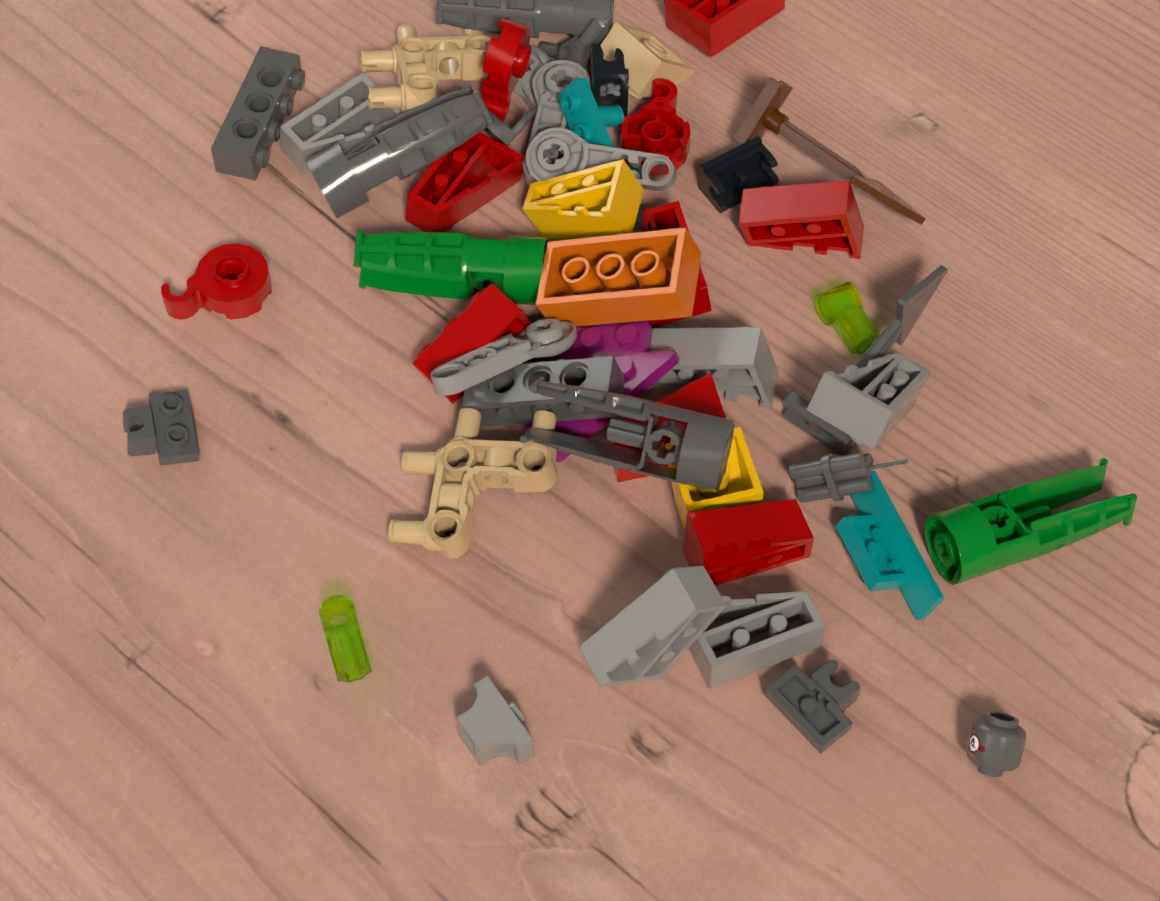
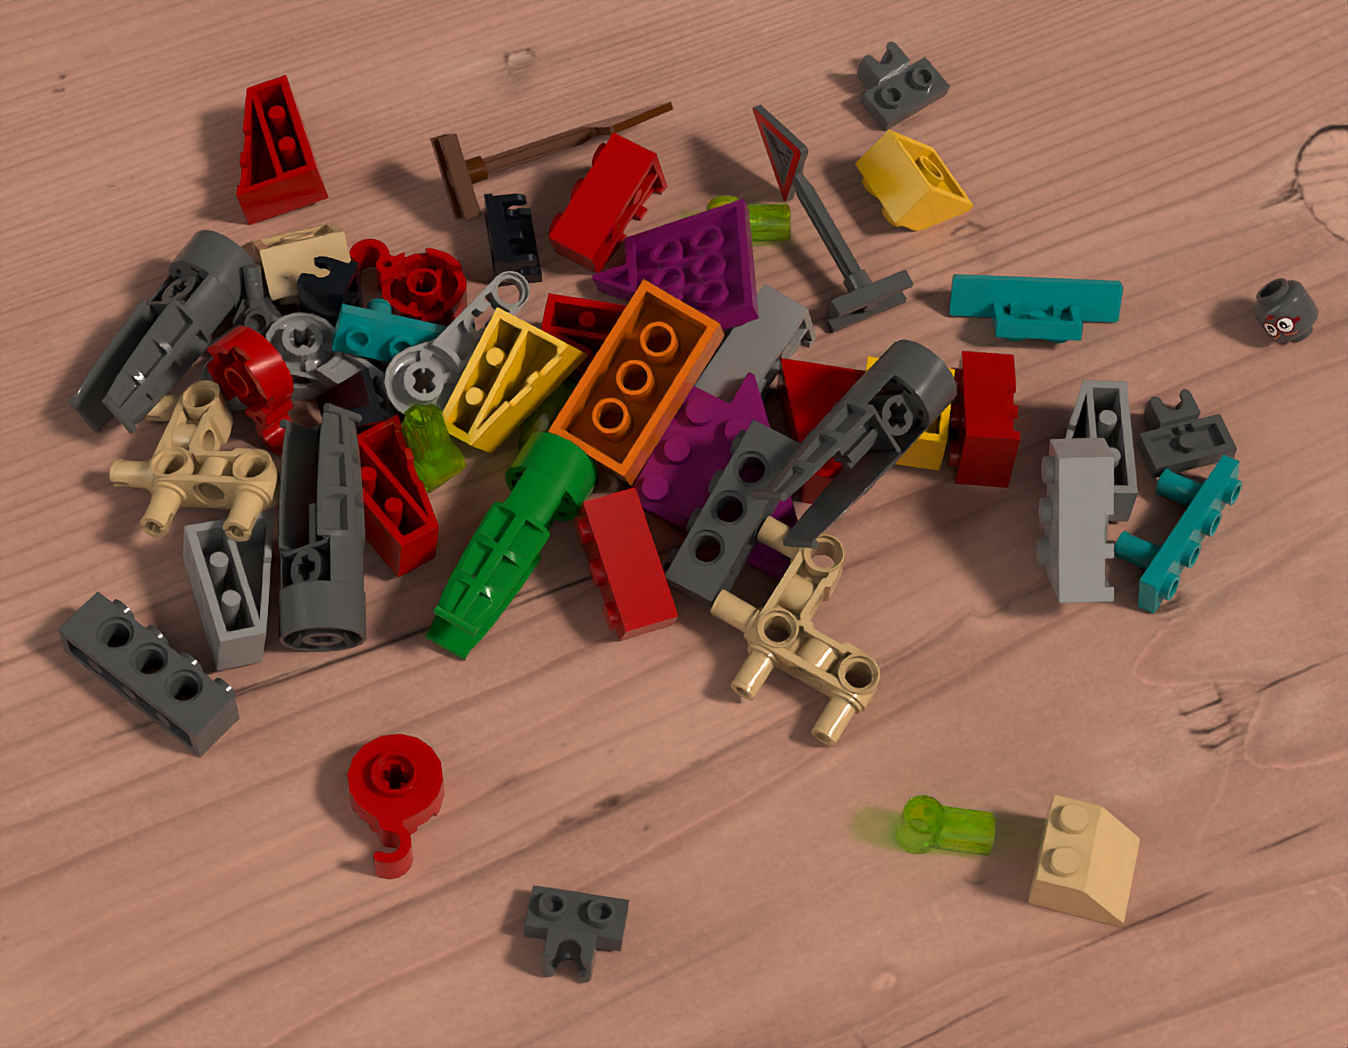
camera: 70 degrees left, 0 degrees up
light grey beam [431,318,577,396] -> none
light grey brick [456,676,534,766] -> none
dark grey piece [789,452,908,503] -> none
light grey wedge [806,353,931,449] -> none
green piece [925,458,1137,585] -> none
none -> clear neon green piece [402,403,466,494]
none -> magenta wing [592,198,759,330]
none -> yellow slope [855,130,974,232]
none -> dark grey plate [857,42,950,131]
none -> tan slope [1027,794,1140,927]
none -> teal plate [1114,454,1242,614]

